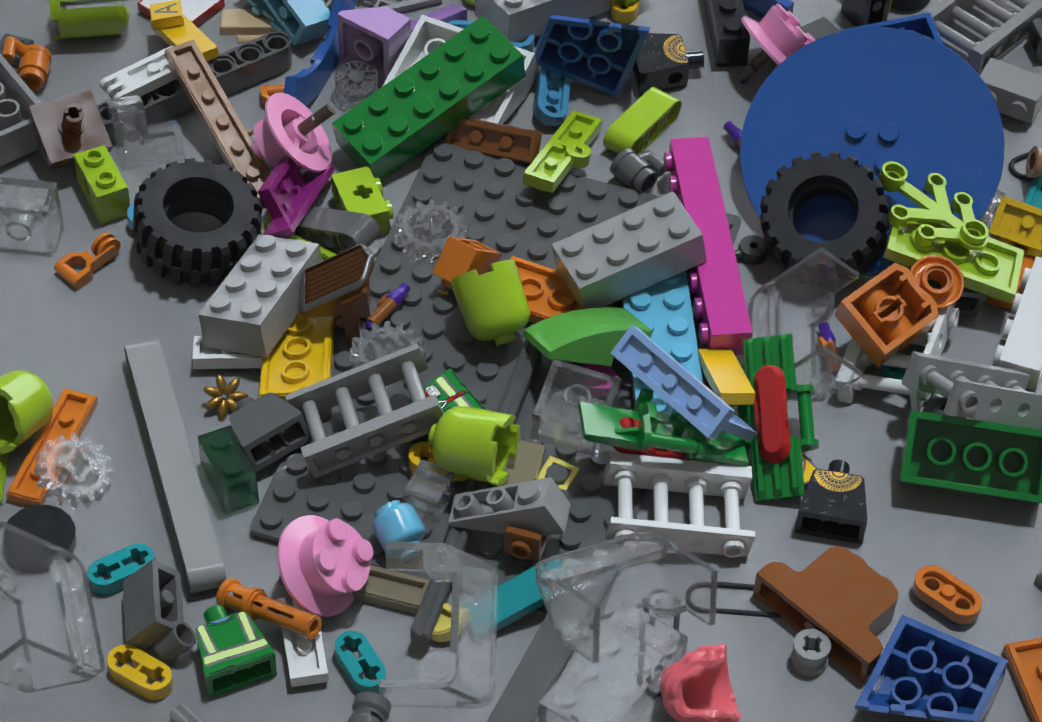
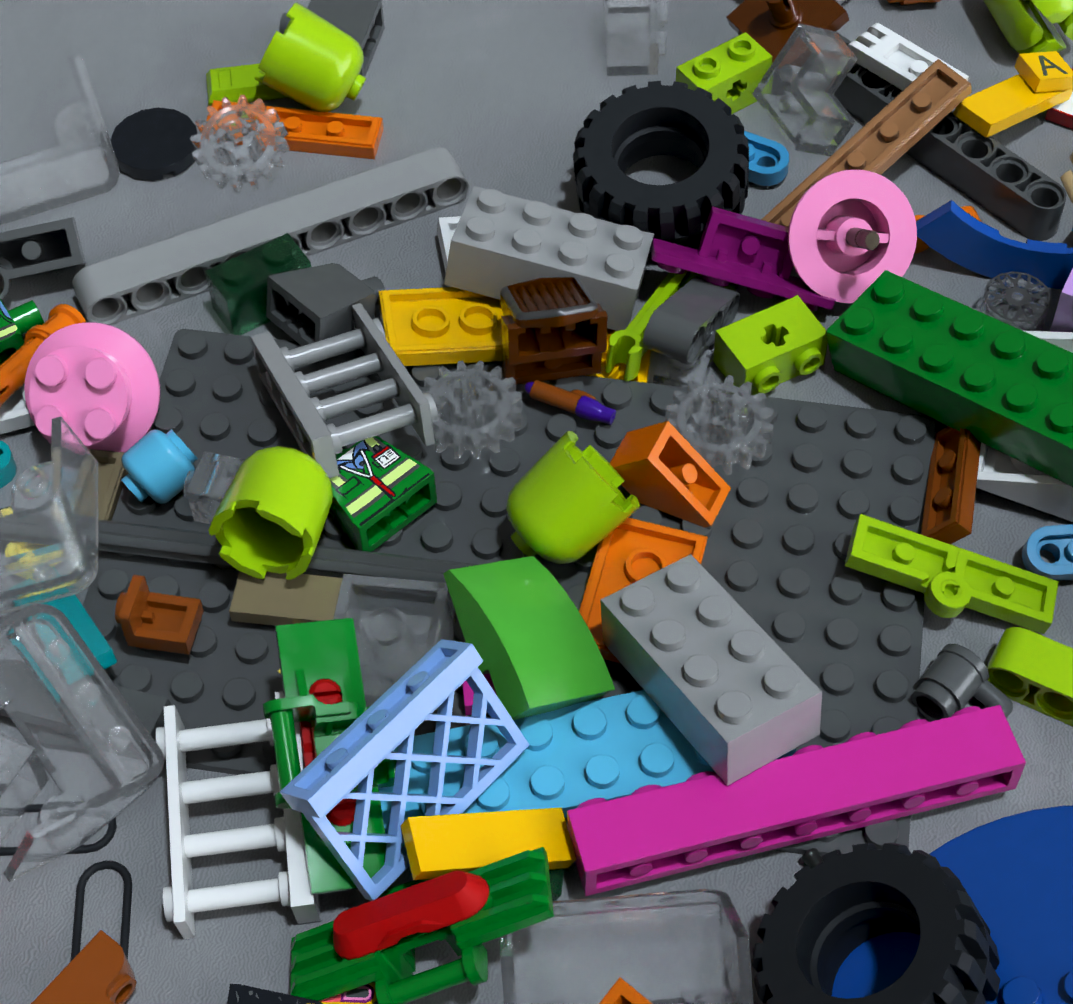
camera: 85 degrees right, 5 degrees up
orange piece [54,232,121,289] -> none
teal beam [87,543,155,596] -> none
pearl gold plant [203,374,248,420] -> none
light grey slope [448,477,571,537] -> none

